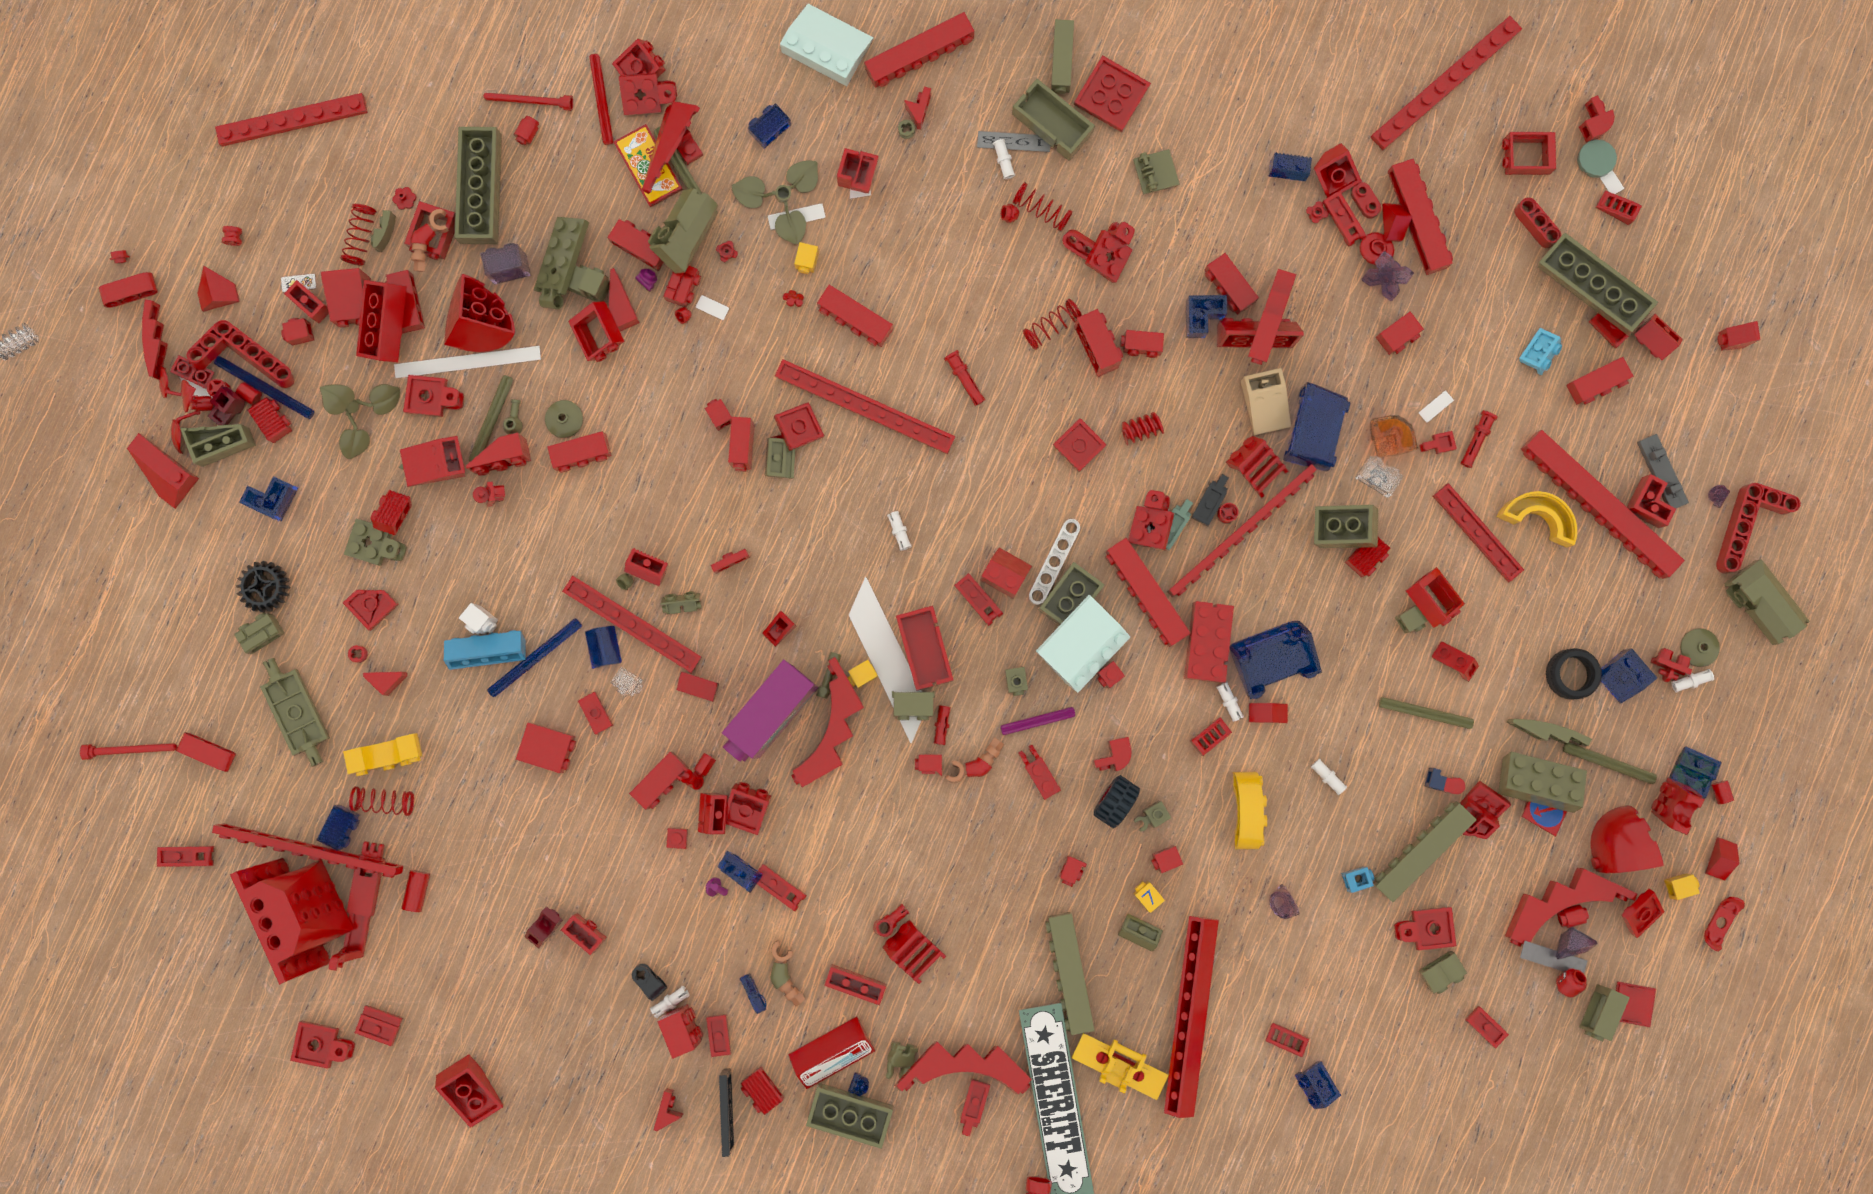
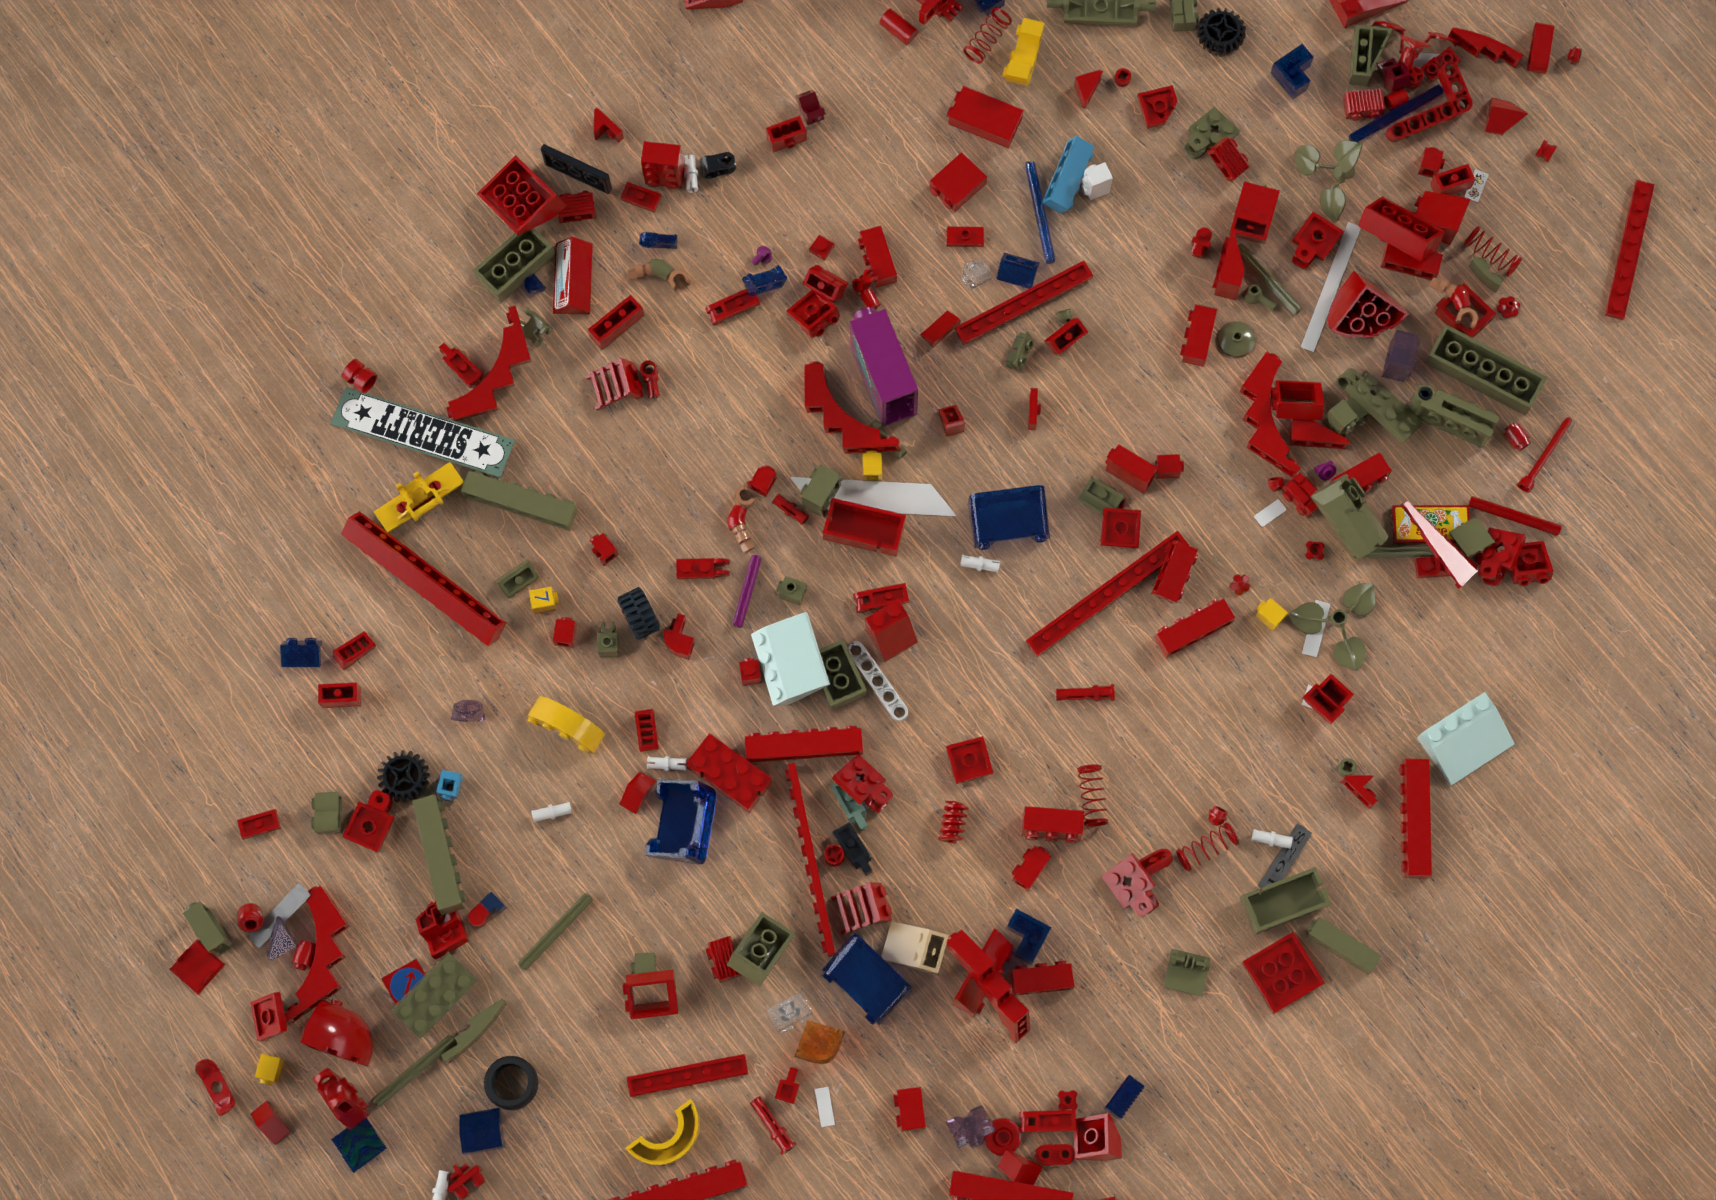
camera: 120 degrees right, 10 degrees down
clear blue brick [748,103,792,149] -> none
red bracket [1432,642,1479,682] -> none
red piece [1711,780,1735,804] -> none
none -> red brick [318,682,361,708]
none -> black gear [377,750,431,803]
none -> red slope [477,155,566,236]
none -> red brick [947,86,1024,149]
none -> clear blue windscreen [968,485,1050,550]
none -> red brick [1151,541,1198,603]
none -> red arch [1240,351,1301,478]
none -> olive hinge [1409,385,1500,448]
none -> olive piece [1449,517,1495,558]

